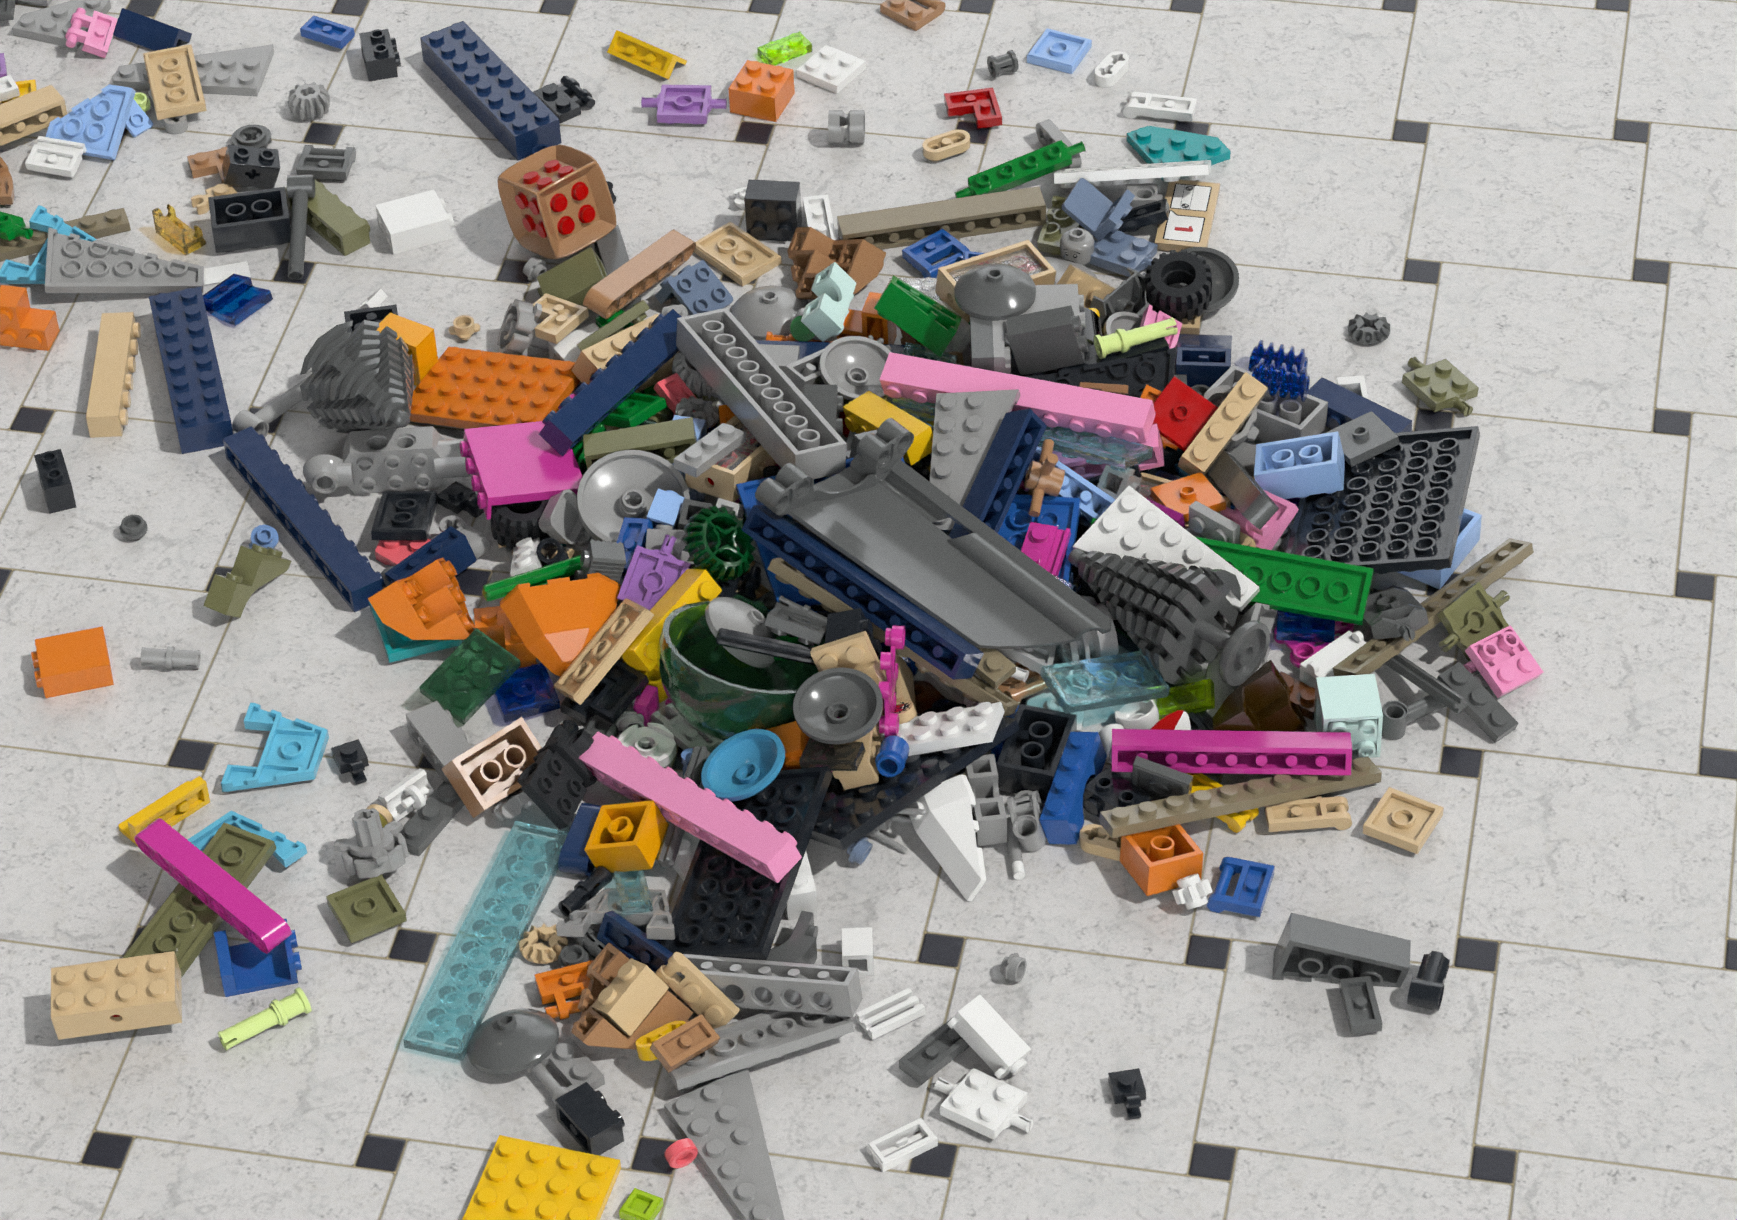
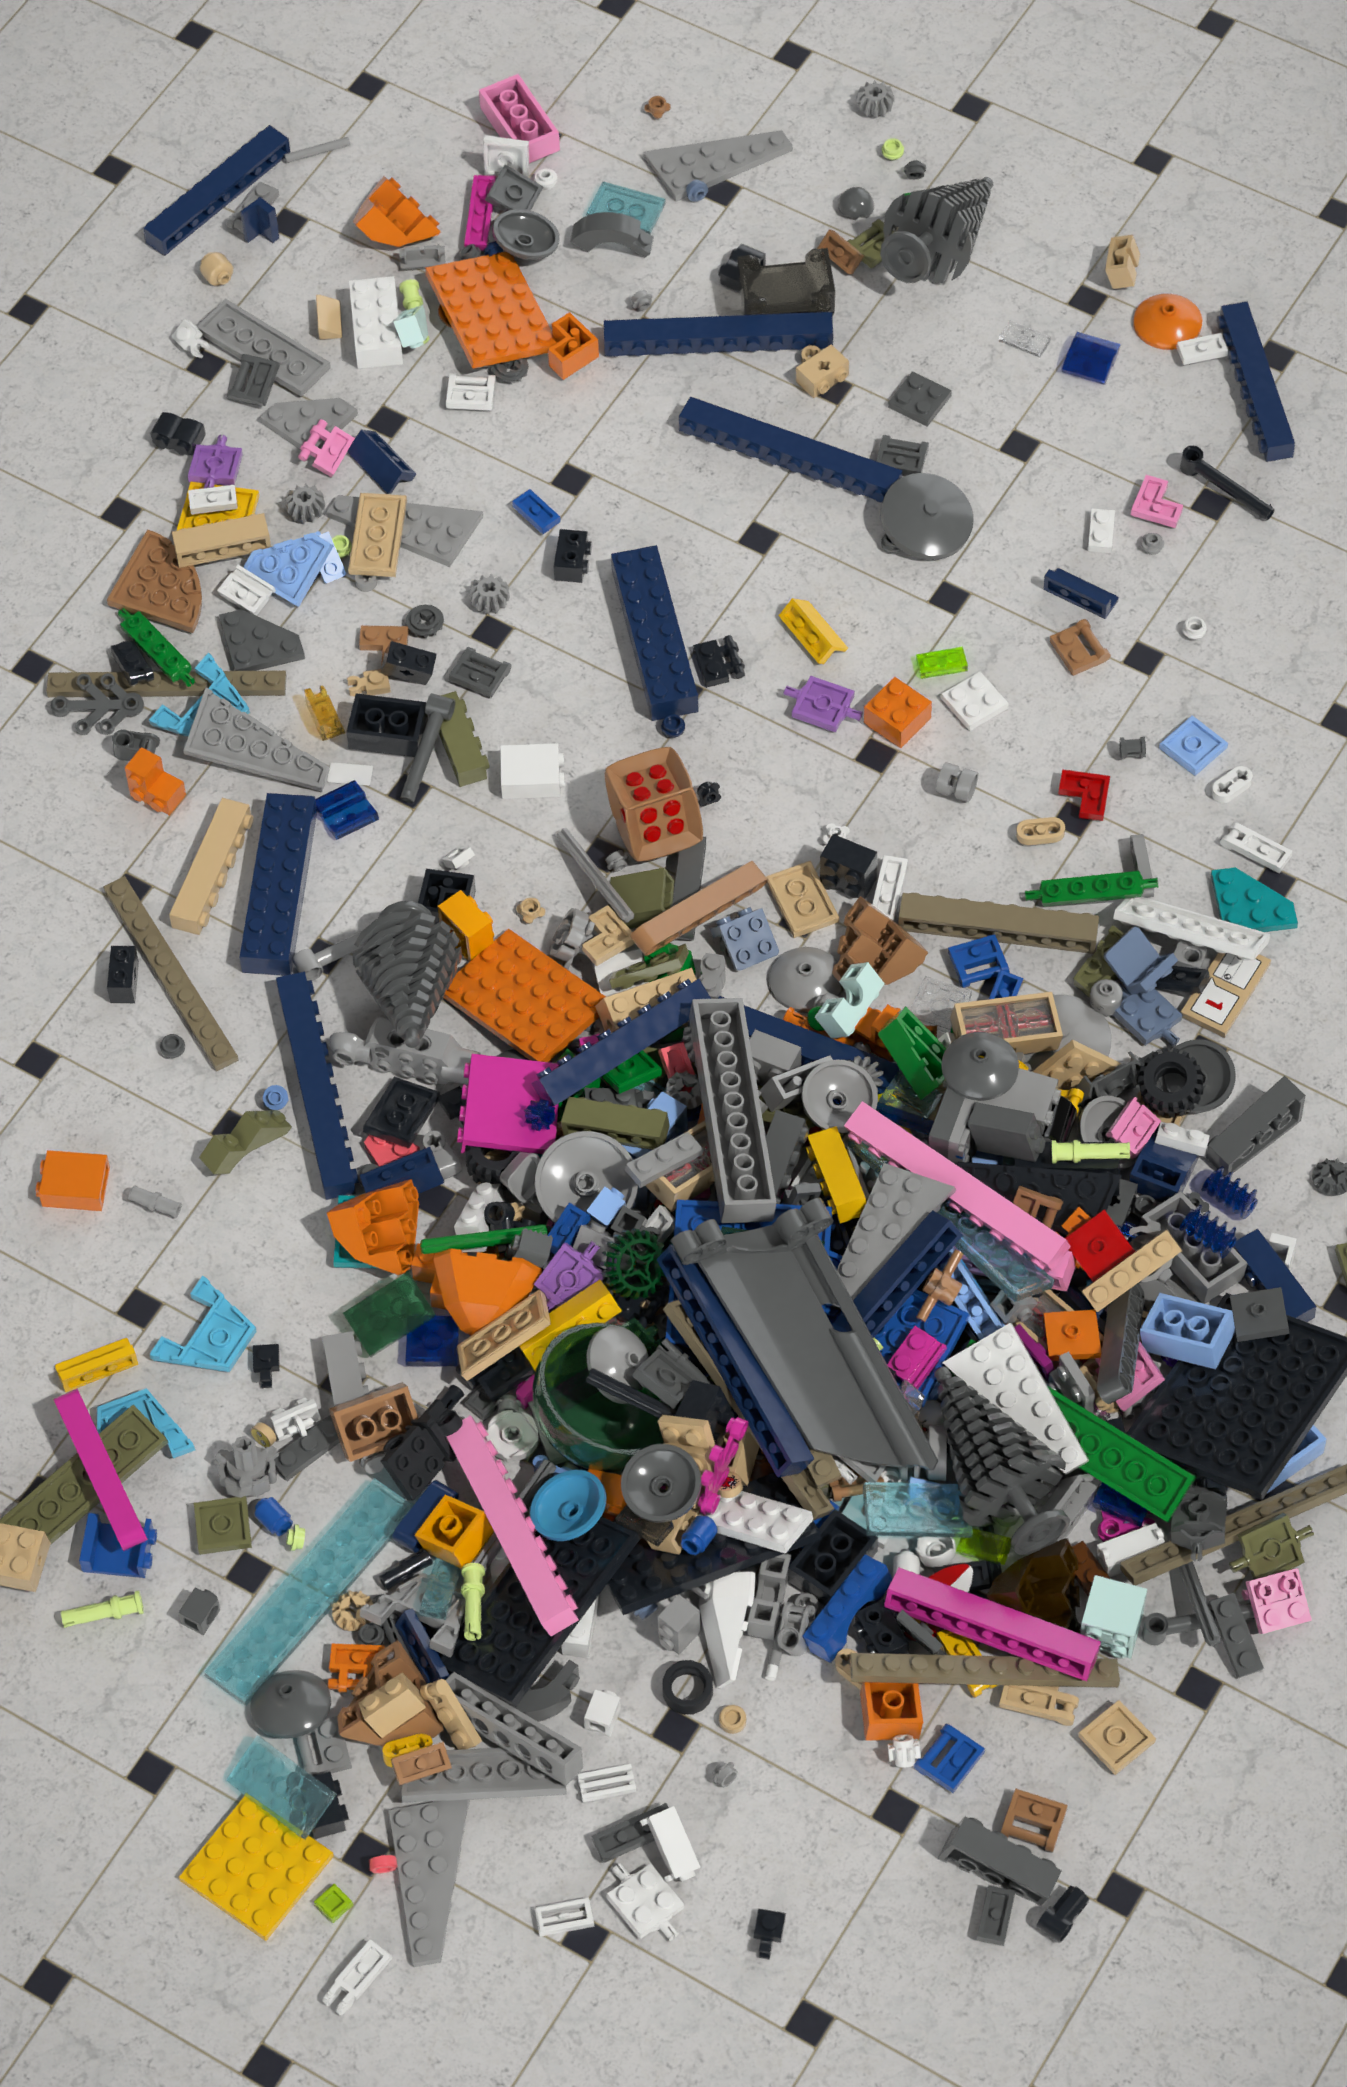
camera: 20 degrees right, 15 degrees up
none -> dark tan plate [103,876,239,1072]
none -> dark grey brick [178,1587,220,1636]
none -> dark grey plate [219,609,305,671]
none -> clear light blue plate [226,1735,337,1840]
none -> blue brick [254,1497,293,1536]
none -> light grey gear [285,484,325,524]
none -> yellowish green plate [286,1524,305,1551]
none -> yellowish green pin [461,1563,485,1641]
none -> clear blue gear [524,1099,556,1131]
none -> light grey axle [557,828,634,923]
none -> light grey piece [658,1594,700,1655]
none -> black tyre [662,1660,713,1715]
none -> tan tile [719,1705,746,1734]
none -> medium nougat plate [1001,1788,1068,1853]
none -> white plate [1155,1122,1210,1157]
none -> dark grey wedge [1206,1075,1306,1178]

